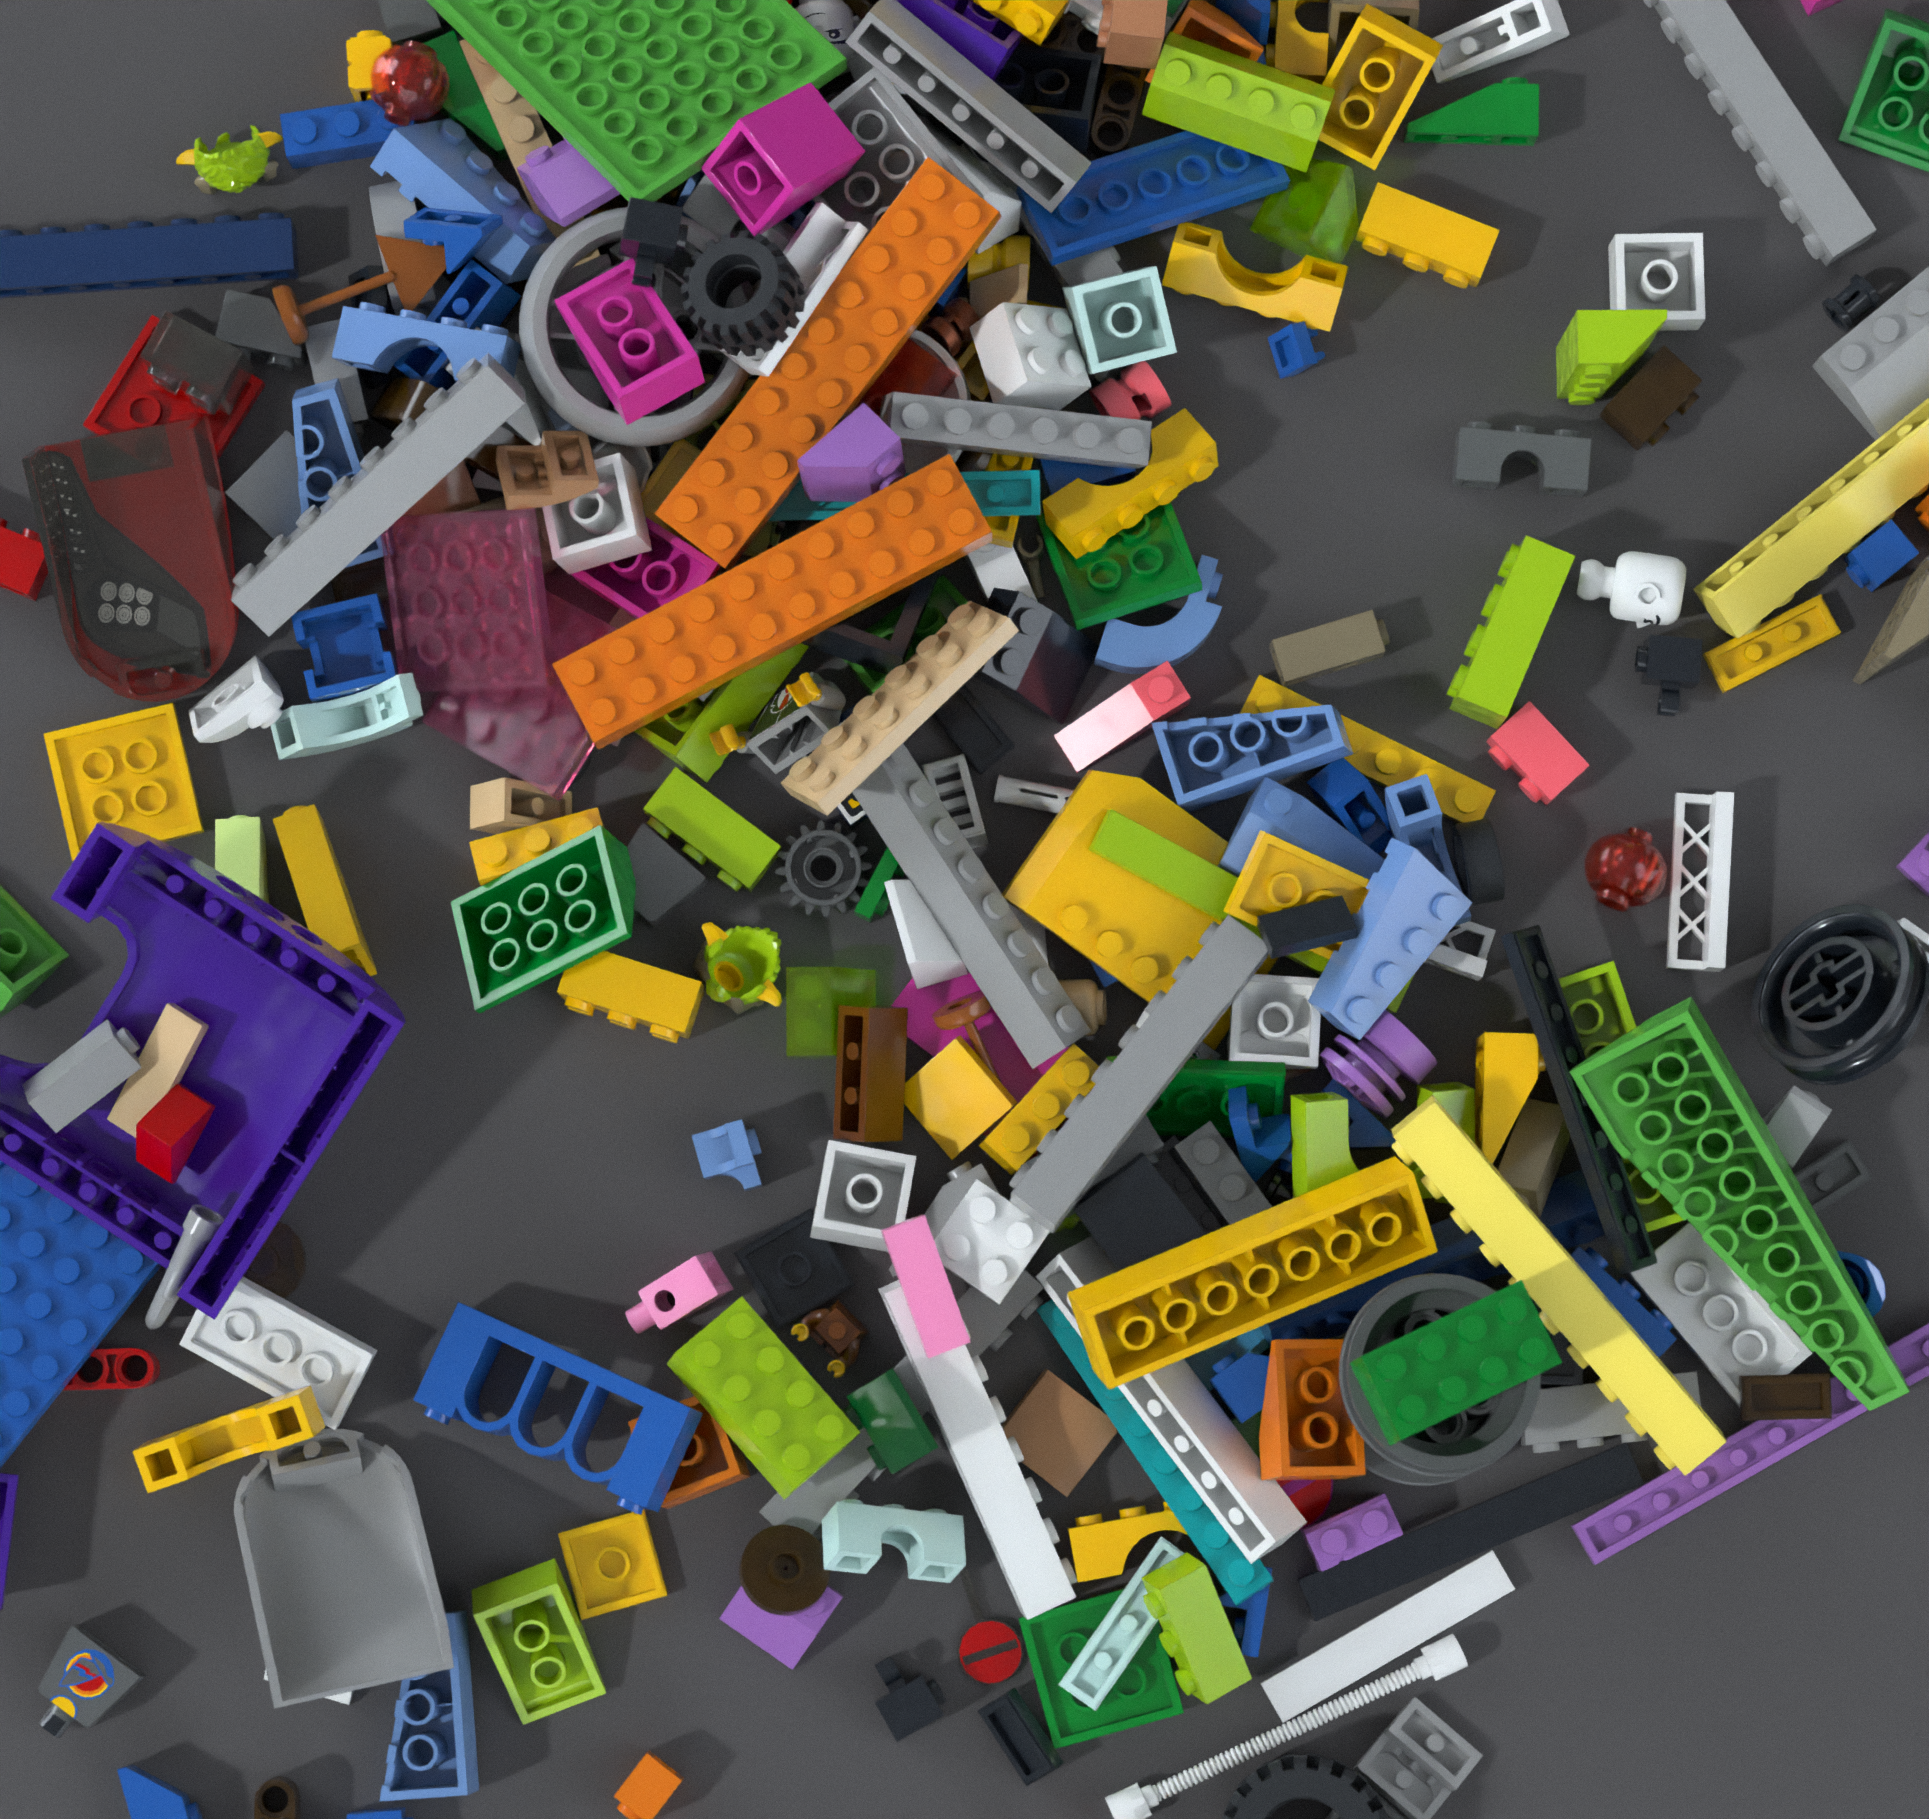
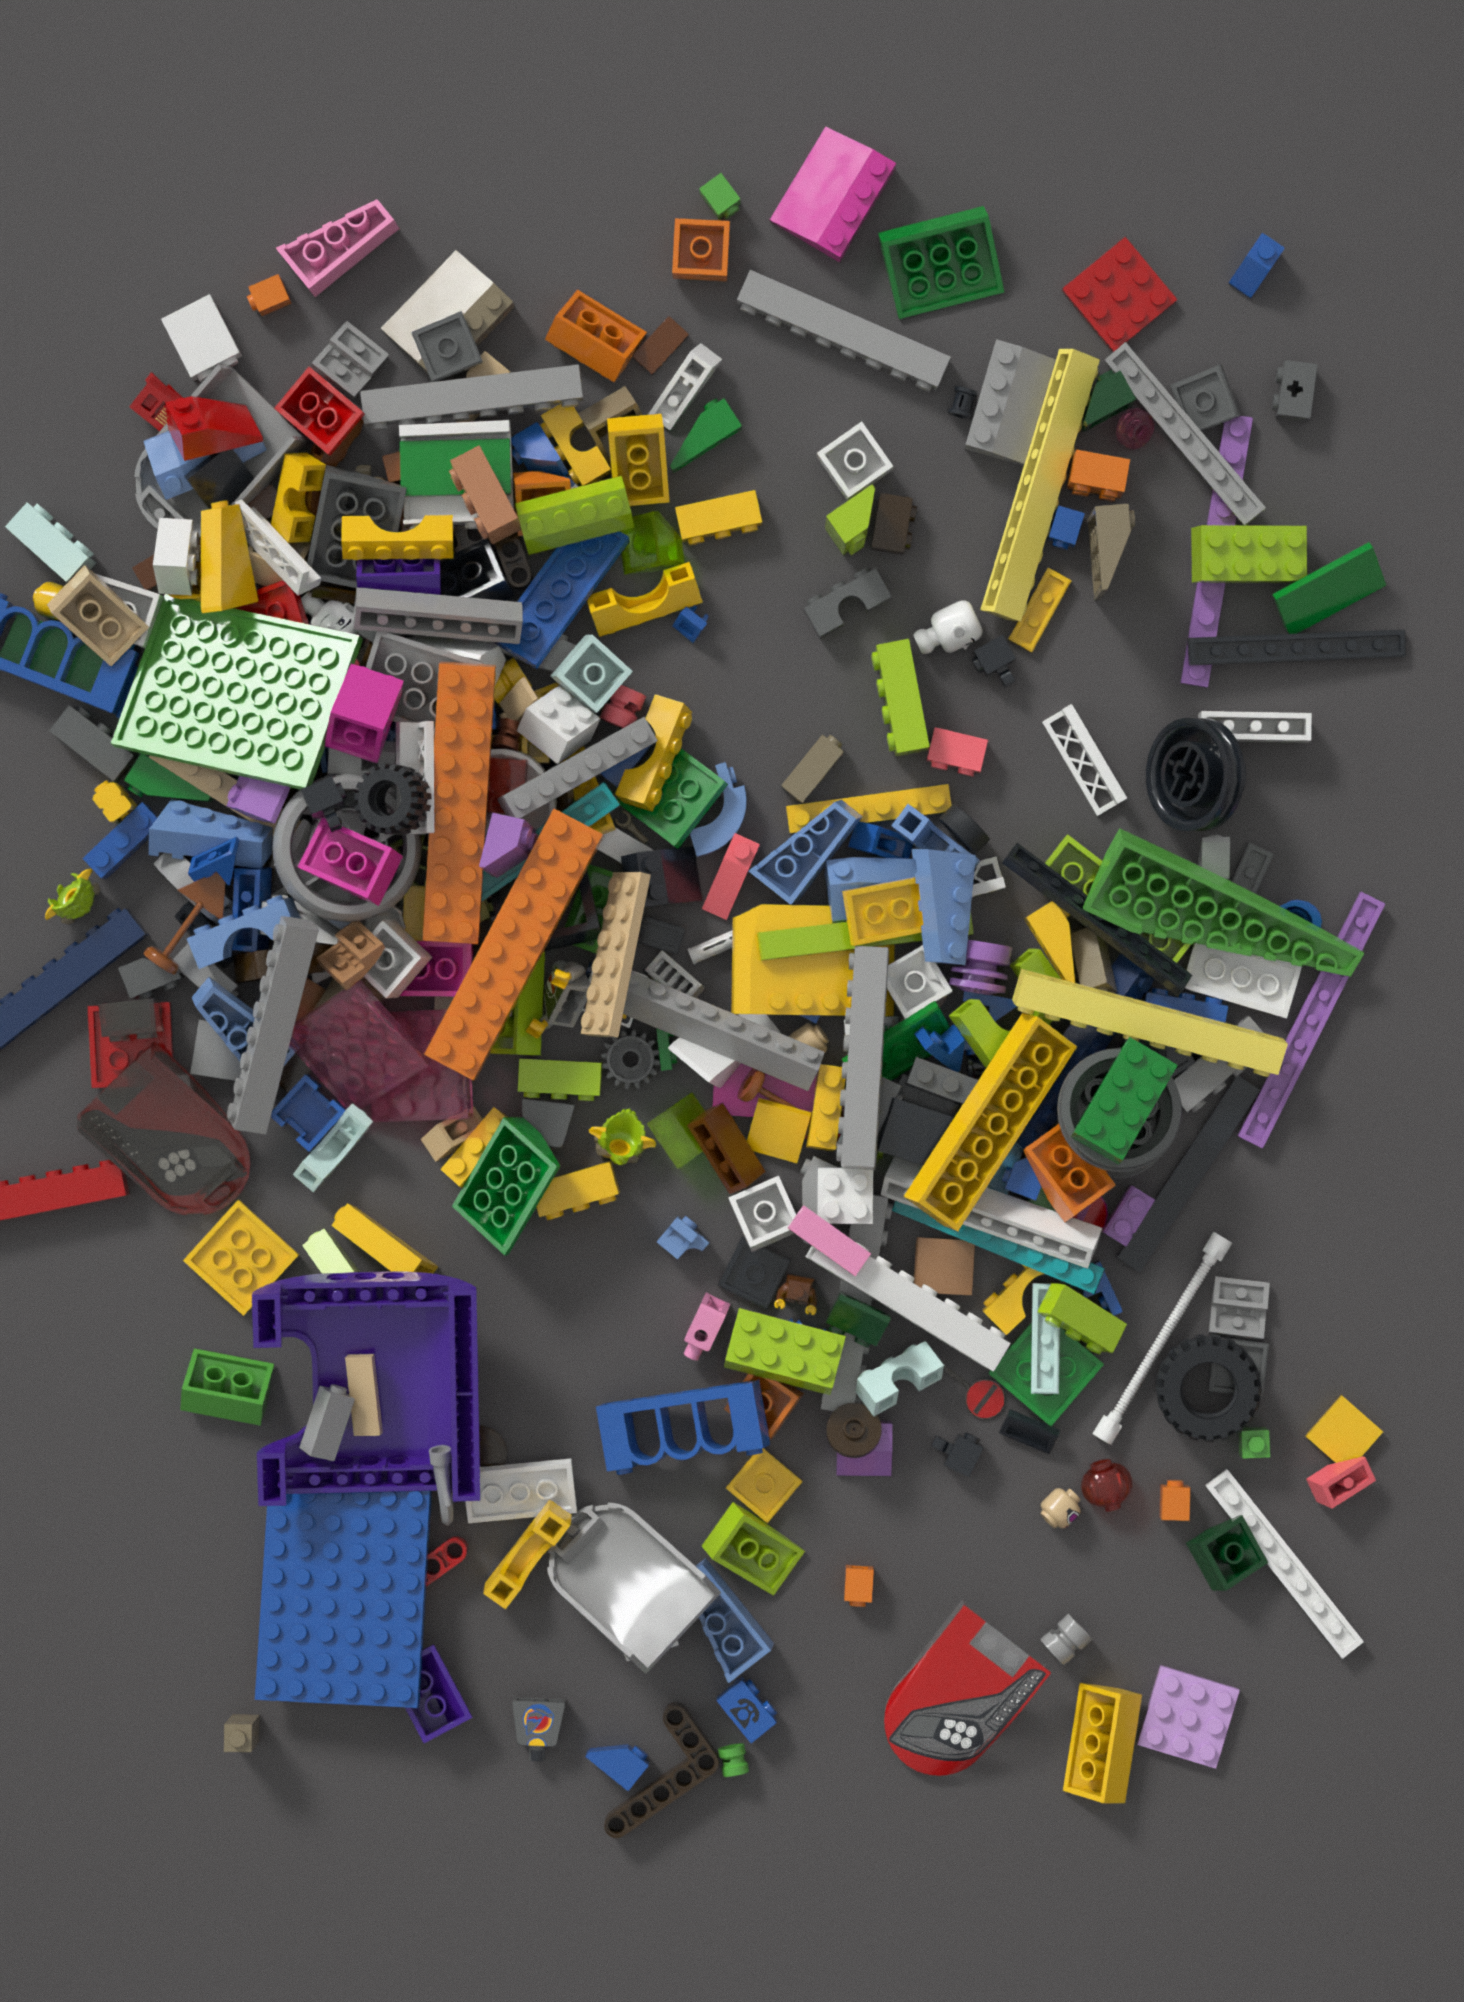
camera: 30 degrees left, 5 degrees up
red slope [136,1083,216,1184] -> none
white slope [188,655,284,743] -> none
clear red plant [369,41,450,126] -> none
black tile [1257,895,1357,959] -> none
white tile [1260,1550,1515,1723] -> none
clear red plant [1584,827,1667,912] -> none
dark brown tile [1739,1374,1832,1421] -> none

